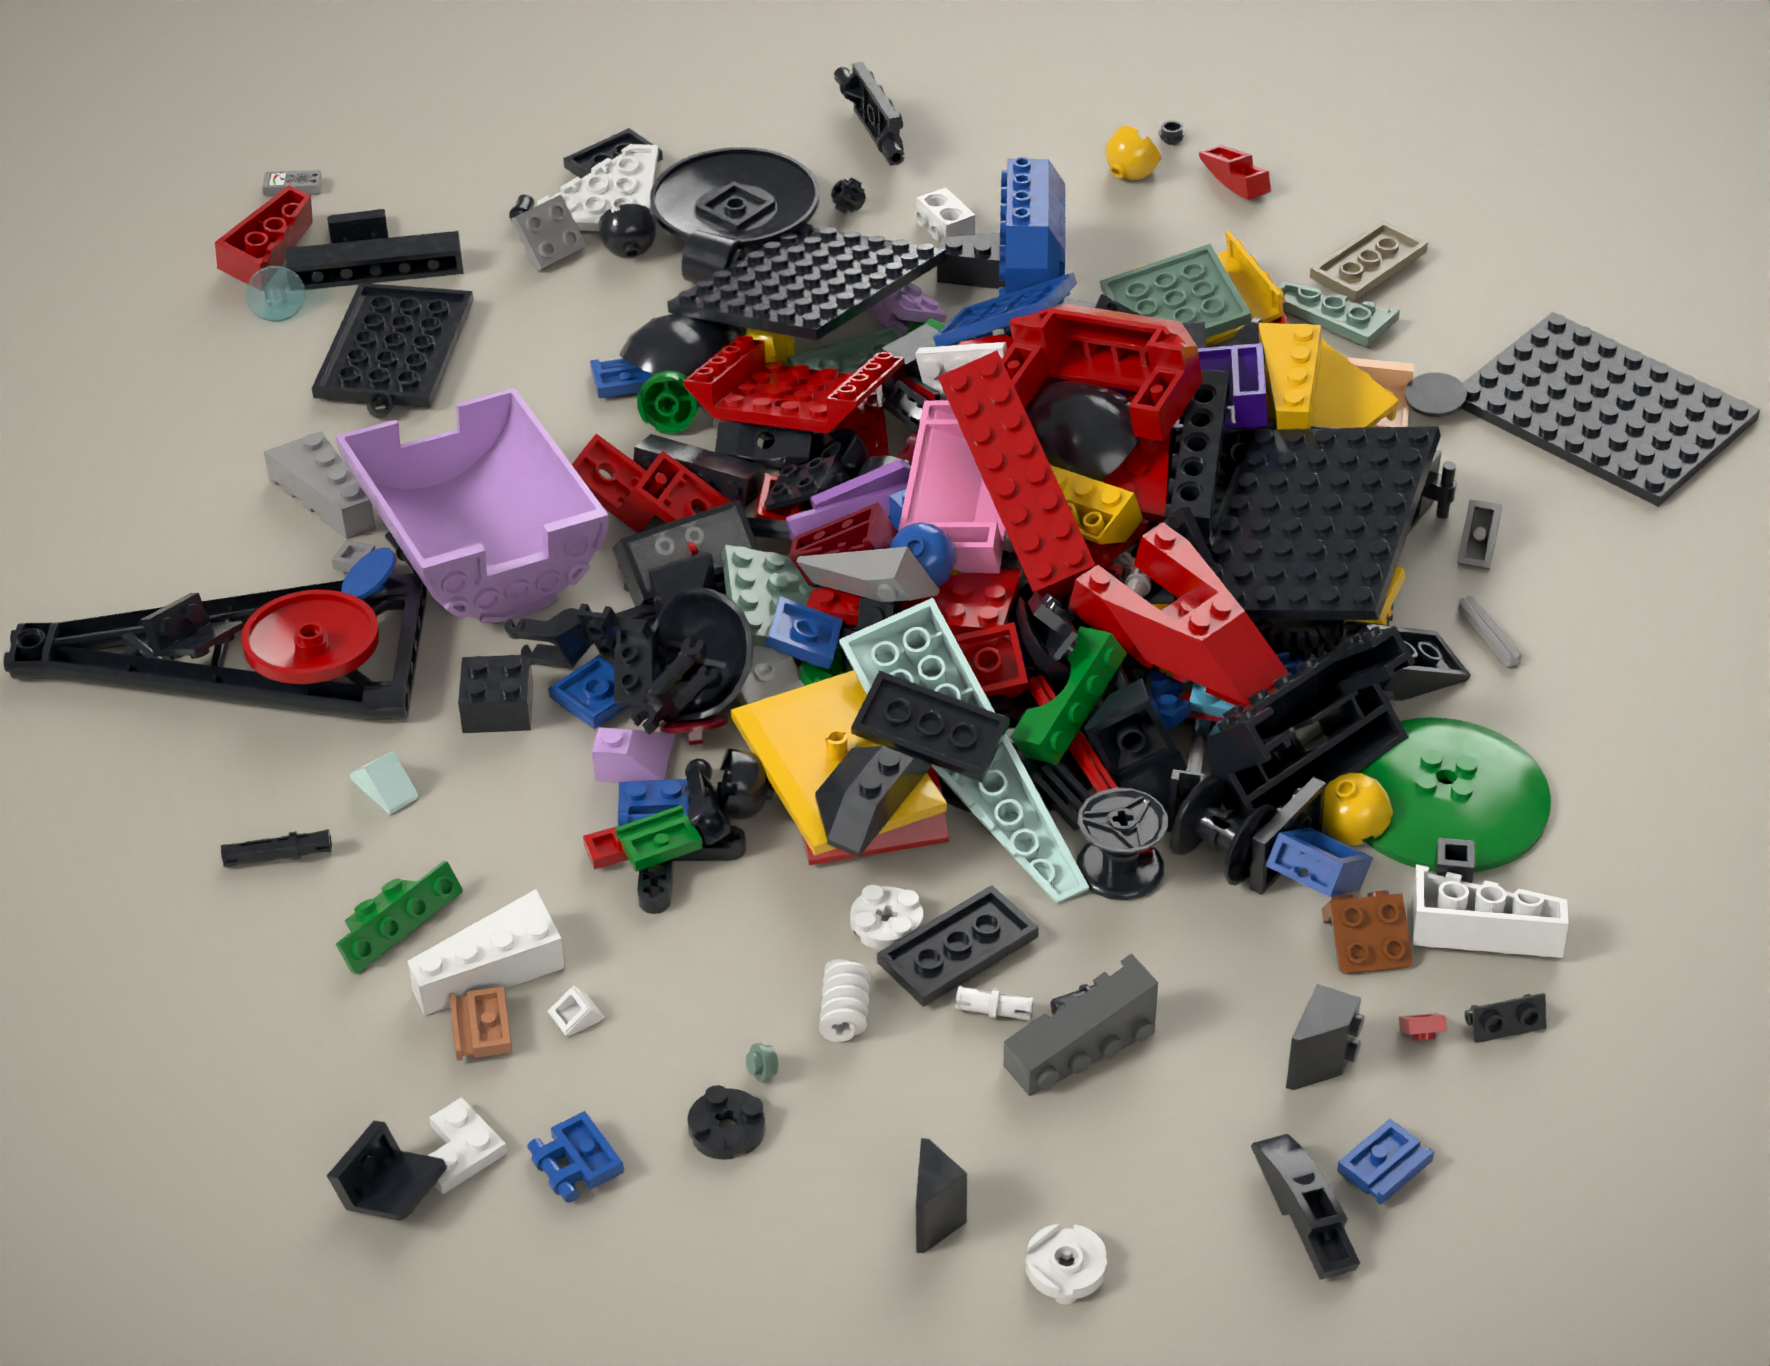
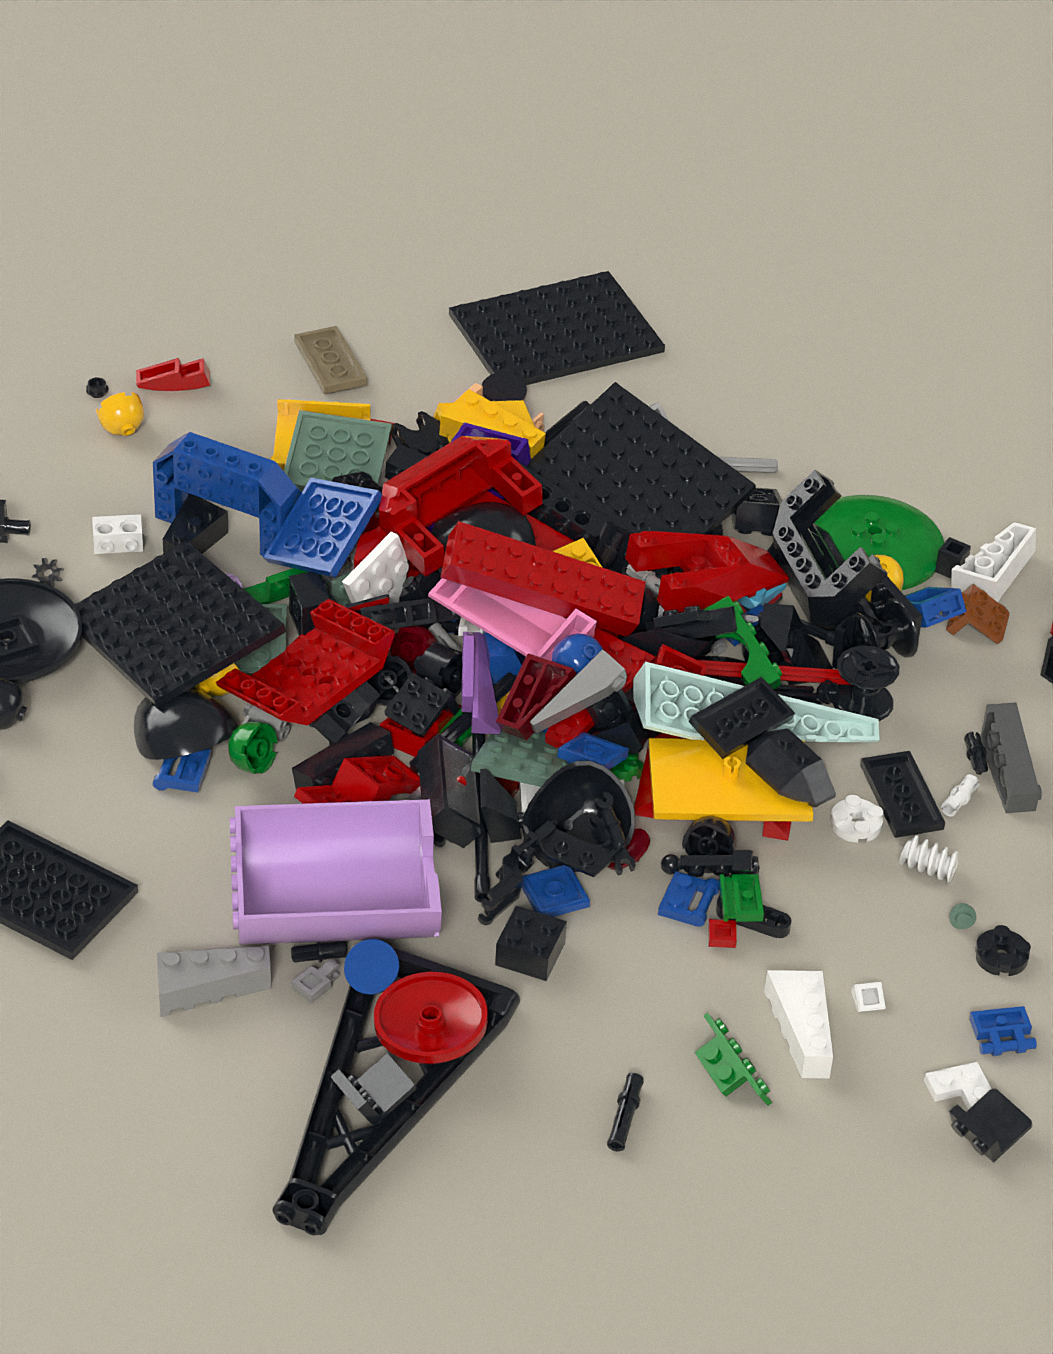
camera: 70 degrees left, 0 degrees up
light aqua slope [349,751,419,815] -> none
black hinge [367,391,393,418] -> none
nougat plate [449,986,512,1061] -> none
lavender slope [592,727,675,783] -> none
black piece [681,230,745,283] -> none
sand green wing [1279,281,1400,347] -> none

